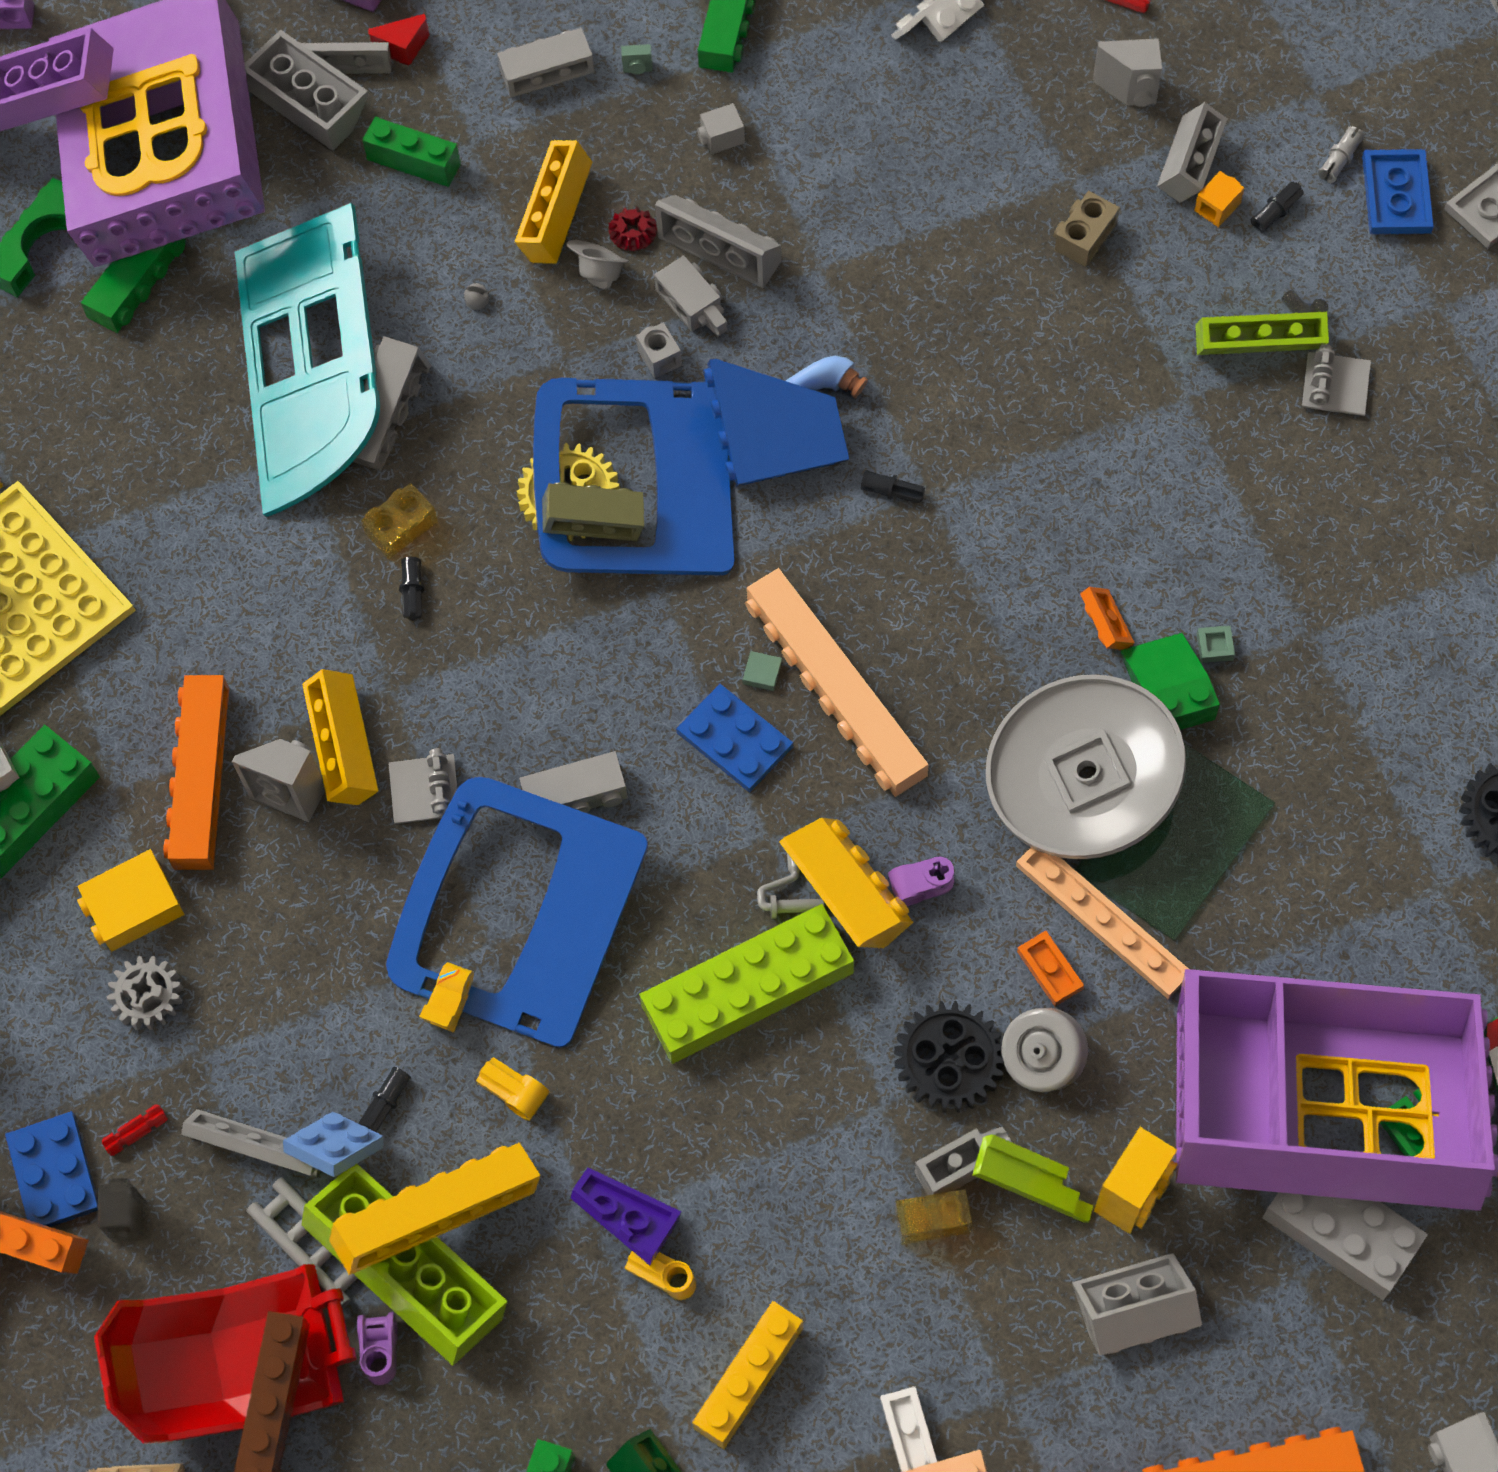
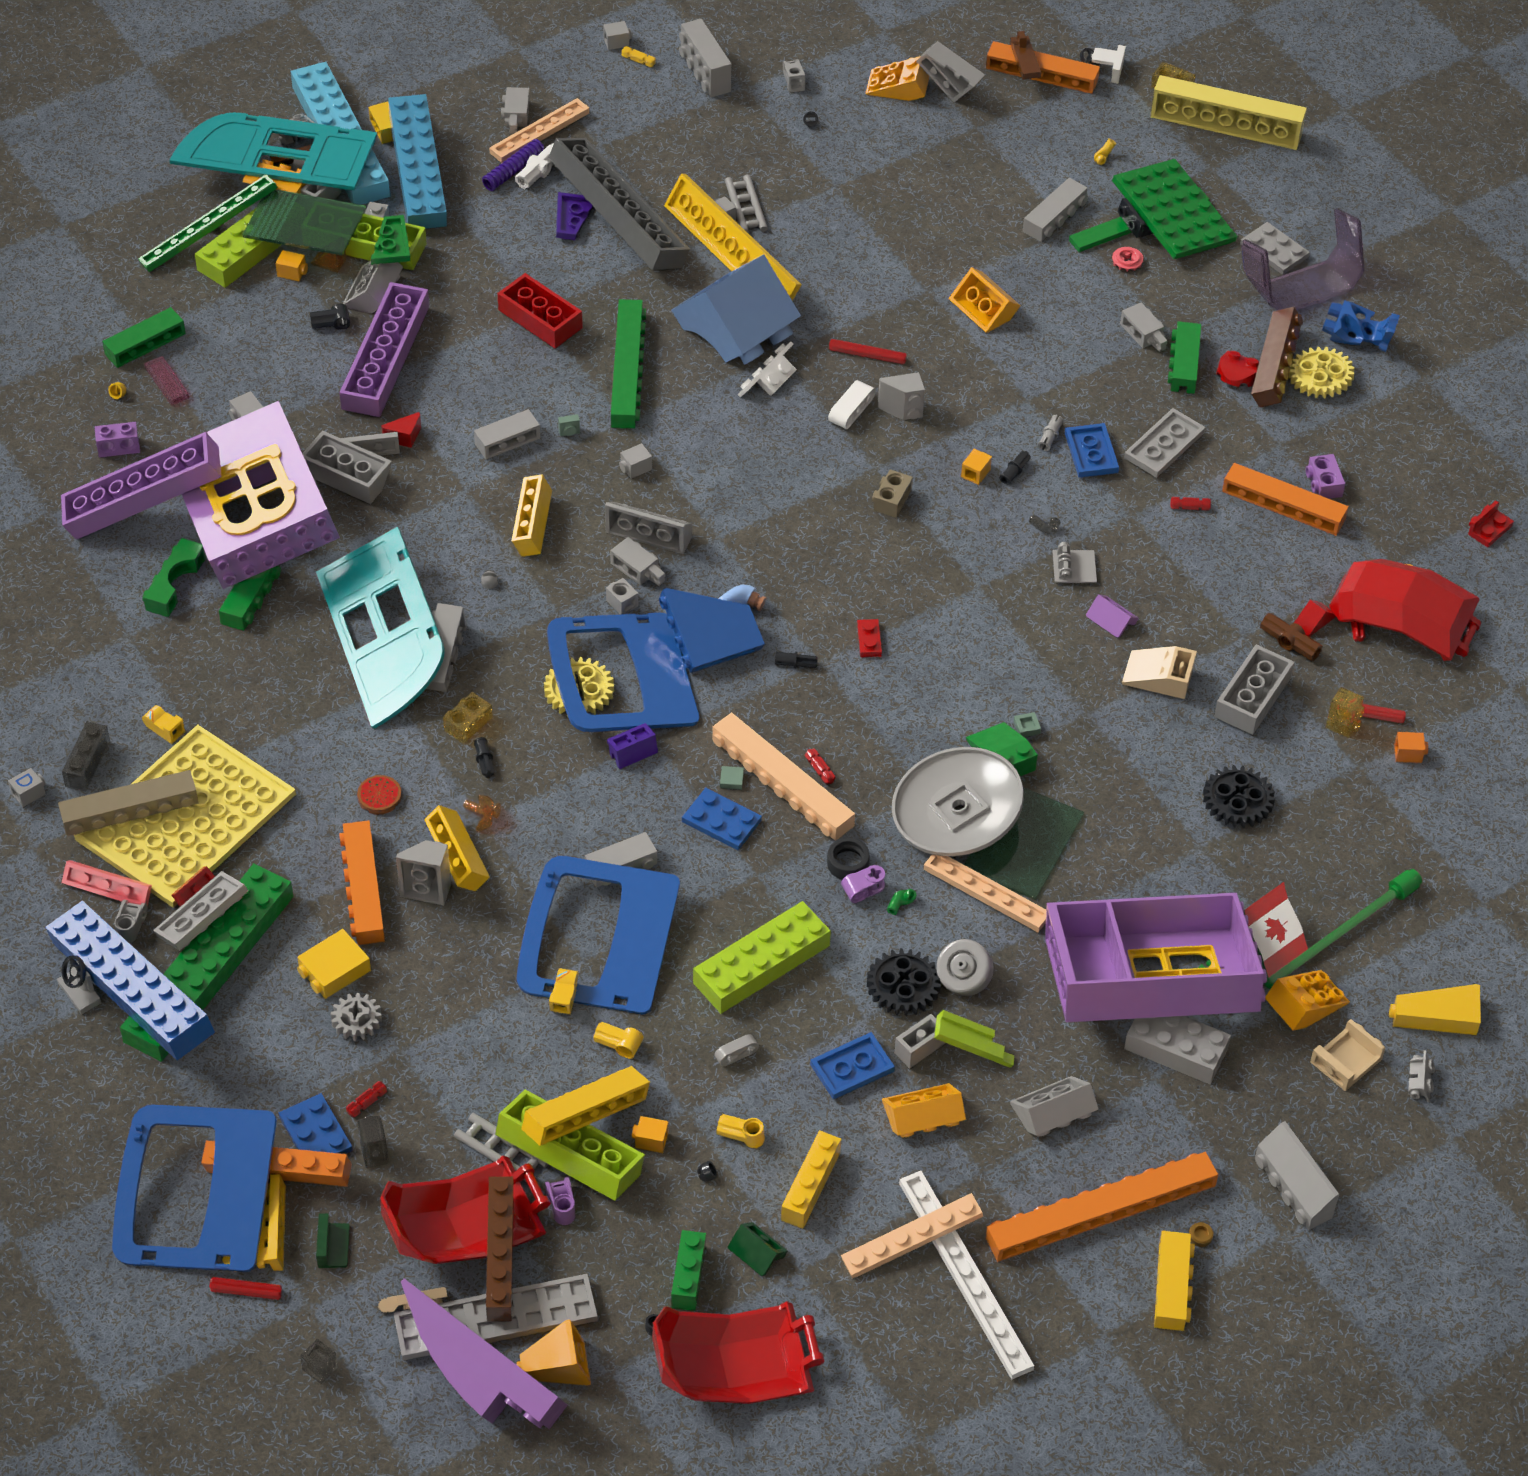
camera: 15 degrees left, 15 degrees down
light grey hinge [181,1109,320,1178] -> none
medium blue plate [283,1112,384,1177] -> none
black axle [359,1066,411,1133] -> none
green brick [362,117,461,187] -> none
light grey hinge [389,748,457,824] -> none
olive brick [542,482,644,541] -> none
light grey piece [567,240,629,289] -> none
dark purple wing [570,1167,682,1266] -> none
dark red gear [609,206,657,251] -> none
light grey piece [757,835,824,919] -> none
yellow slope [779,818,914,948] -> none
clear yellow brick [895,1189,972,1245] -> none
orange plate [1017,931,1084,1006] -> none
orange plate [1080,587,1135,650] -> none
yellow brick [1094,1127,1178,1234] -> none
light grey brick [1157,102,1227,203] -> none
lime brick [1195,312,1329,355] -> none
none -> dark green panel [316,1213,350,1268]
none -> tile [357,775,402,815]
none -> clear orange plant [463,795,501,832]
none -> dark purple hinge [607,723,658,769]
none -> light orange brick [632,1116,668,1153]
none -> black hinge [697,1161,718,1182]
none -> light grey beam [715,1034,759,1067]
none -> red axle [805,748,836,785]
none -> blue plate [810,1032,895,1100]
none -> black tyre [827,837,870,880]
none -> white beam [828,380,876,429]
none -> red plate [857,619,882,657]
none -> light orange slope [882,1083,966,1137]
none -> green arm [887,889,917,915]
none -> medium lavender panel [1086,594,1139,638]
none -> tan slope [1122,646,1197,699]

